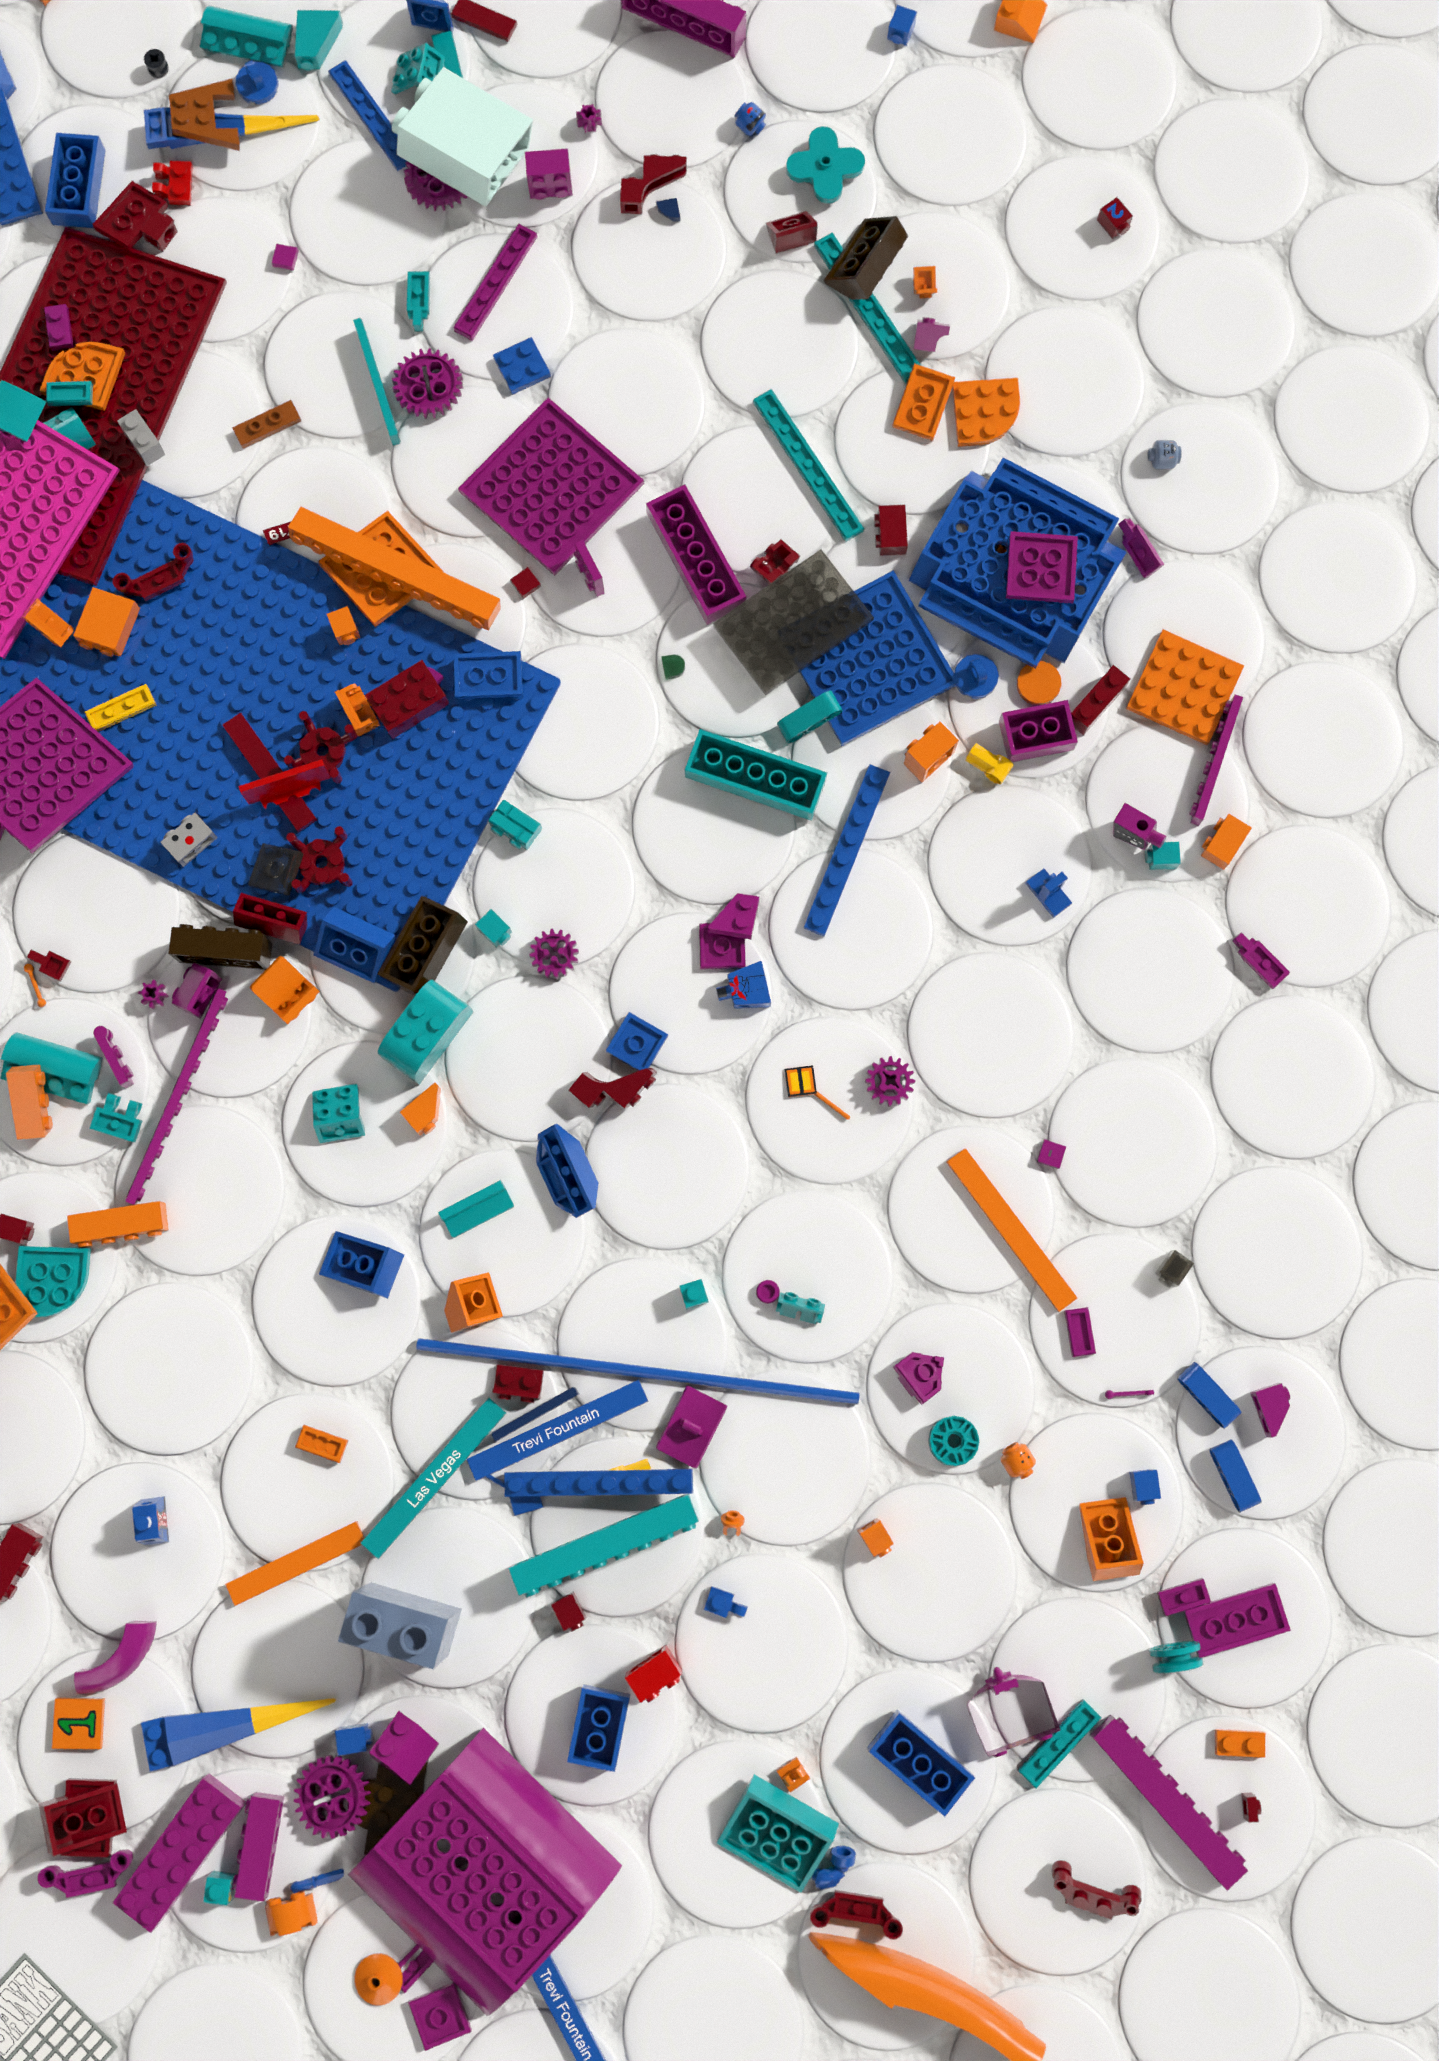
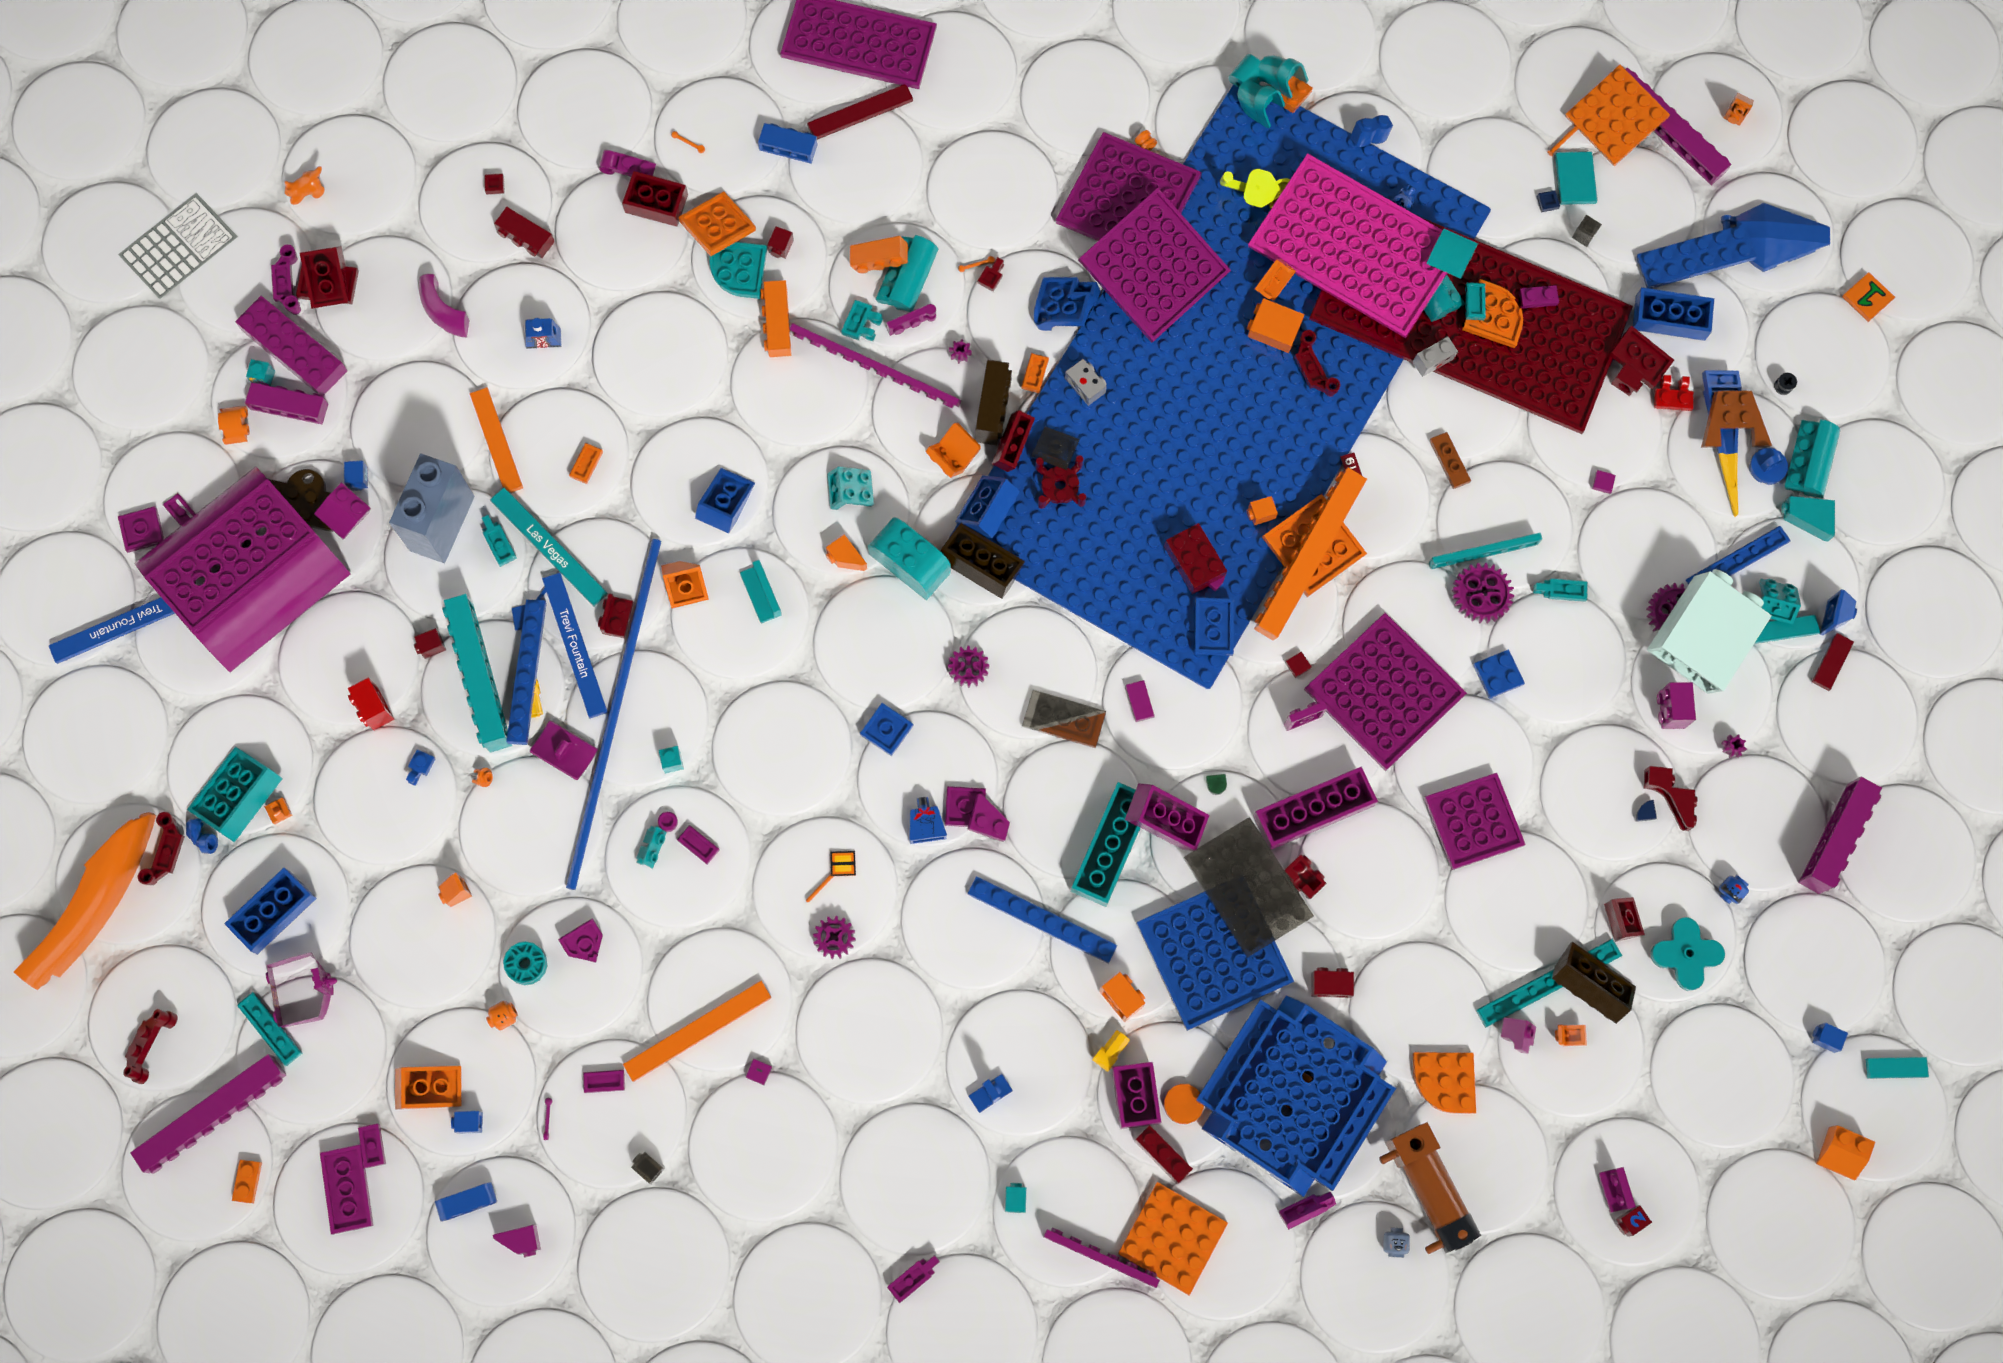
camera: 90 degrees right, 5 degrees down
orange tile [52,1698,105,1749] -> none
yellow tile [85,684,157,732] -> none
blue plate [141,1698,336,1772] -> none
magenta slope [171,963,222,1019] -> none
dark red tile [223,712,317,833] -> none
red piece [239,759,331,809] -> none
dark red plate [284,711,357,784] -> none
blue piece [290,1869,344,1893] -> none
magenta gear [293,1755,371,1839] -> none
orange hinge [335,683,380,737] -> none
orange dish [354,1953,403,2005] -> none
magenta tile [453,224,538,341] -> none
teal brick [475,909,512,948] -> none
teal brick [488,800,542,850] -> none
dark blue tile [491,1387,580,1442] -> none
blue wedge [536,1124,599,1218] -> none
blue brick [567,1684,631,1772] -> none
dark red arch [568,1068,658,1108] -> none
teal tile [753,389,864,542] -> none
teal beam [777,691,843,744] -> none
orange tile [892,364,955,441] -> none
blue tile [954,654,999,699] -> none
magenta plate [1006,531,1078,603] -> none
magenta torso [1113,803,1167,850] -> none
teal wheel [1149,1641,1204,1673] -> none
blue beam [1177,1362,1242,1429] -> none
orange brick [1201,814,1252,870] -> none
dark red plate [1241,1793,1261,1823] -> none
none -> teal hinge [482,515,517,567]
none -> magenta tile [677,825,720,865]
none -> orange plate [1021,353,1049,393]
none -> clear smoke tile [1022,690,1107,748]
none -> blue slope [1034,277,1100,331]
none -> magenta tile [1125,680,1154,722]
none -> magenta brick [1125,783,1210,851]
none -> dark orange piece [1379,1122,1482,1254]
none -> magenta plate [1424,773,1526,870]
none -> magenta bracket [1598,1167,1636,1213]

